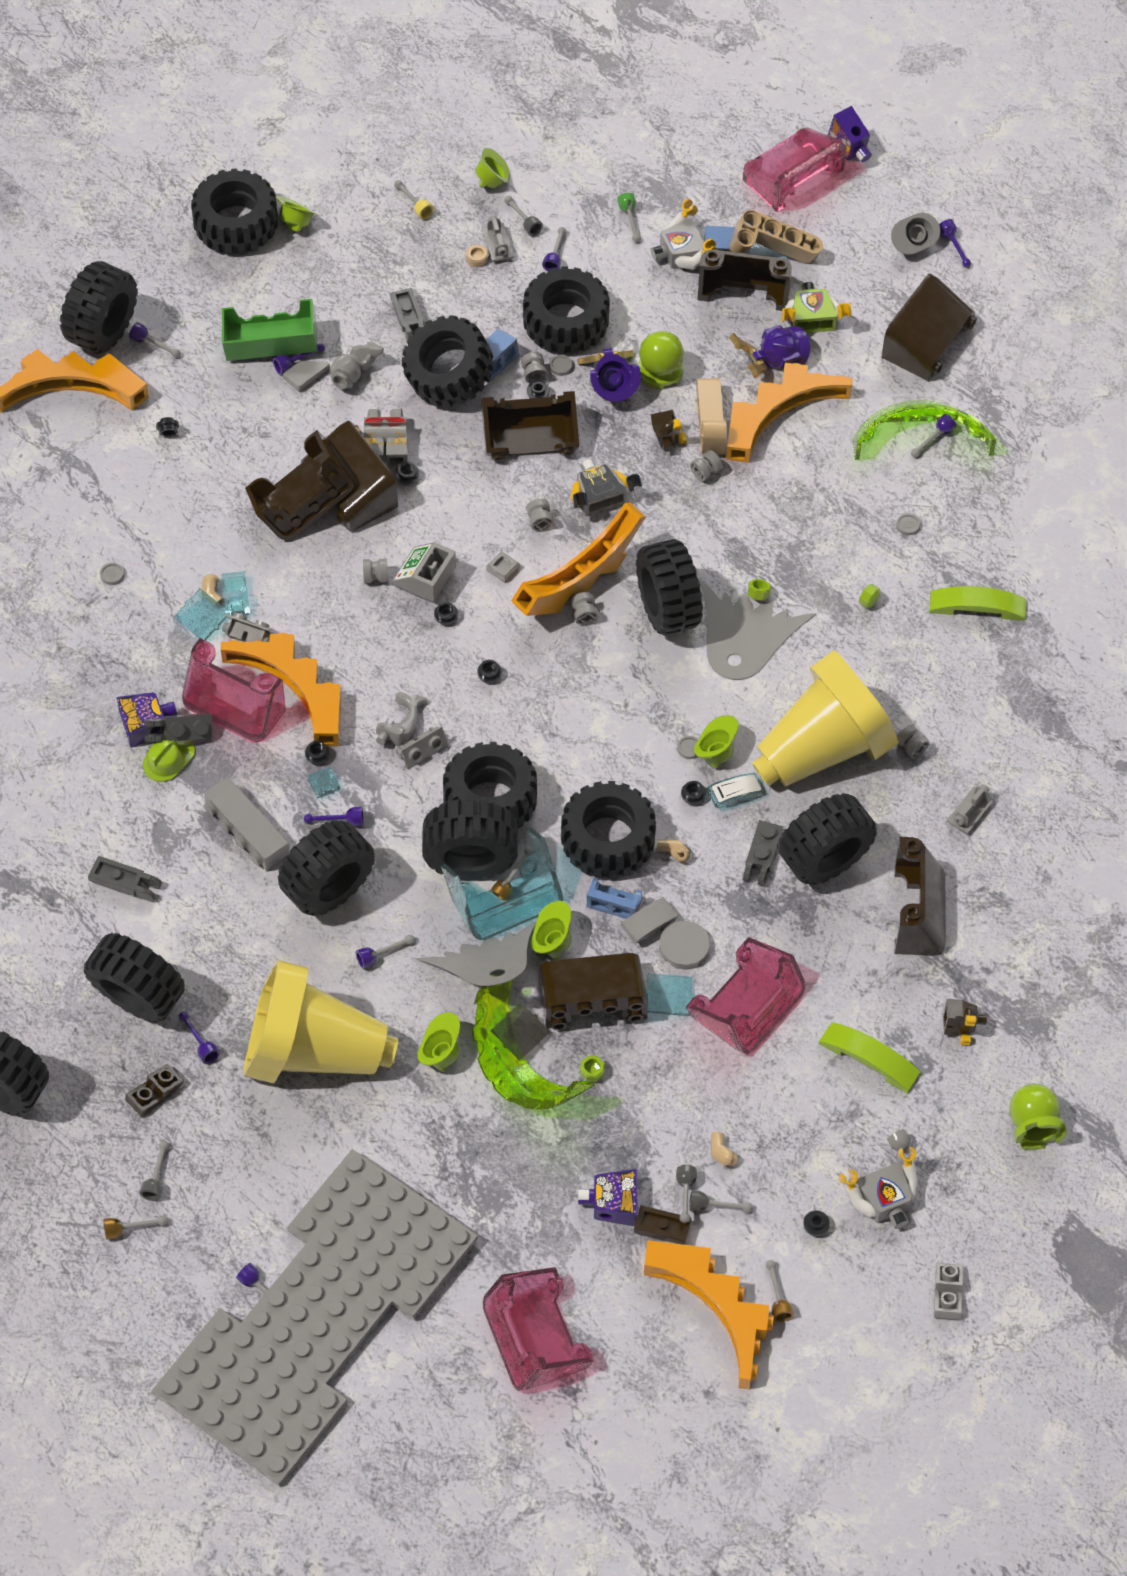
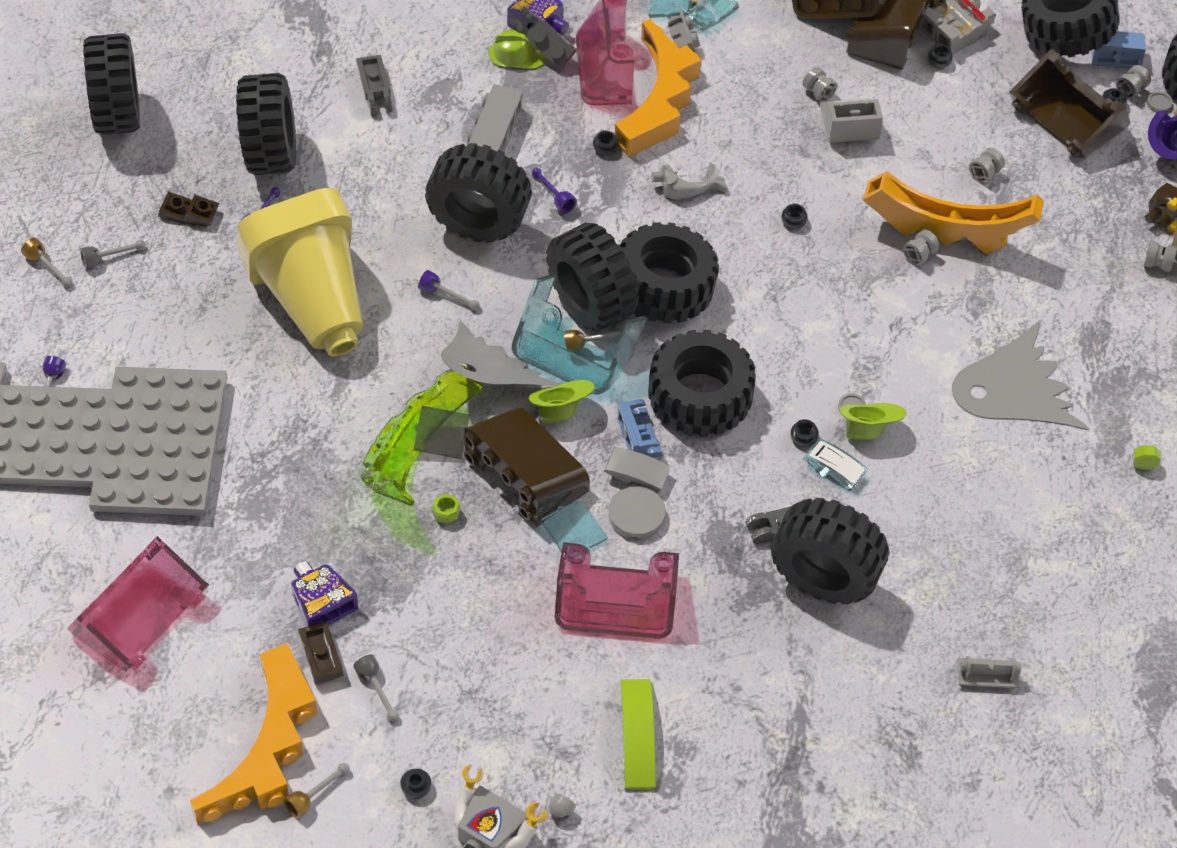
camera: 55 degrees right, 5 degrees down
clear light blue tile [307,767,340,799] -> none
light grey hinge [396,726,448,769] -> none
lime piece [417,1012,461,1071] -> none
black plate [434,602,458,625] -> none
light grey tile [486,551,520,583] -> none
torso [570,459,642,516] -> none
black tyre [636,539,703,635] -> none
tan arm [656,839,690,863] -> none
hinge [676,1165,697,1223] -> none
tan arm [711,1132,738,1167] -> none
lime tile [747,579,771,601] -> none
light yellow cone [752,650,899,786] -> none
dark brown windscreen [894,837,946,956] -> none
light grey wheel [897,725,930,759] -> none
dark brown piece [943,999,987,1045] -> none

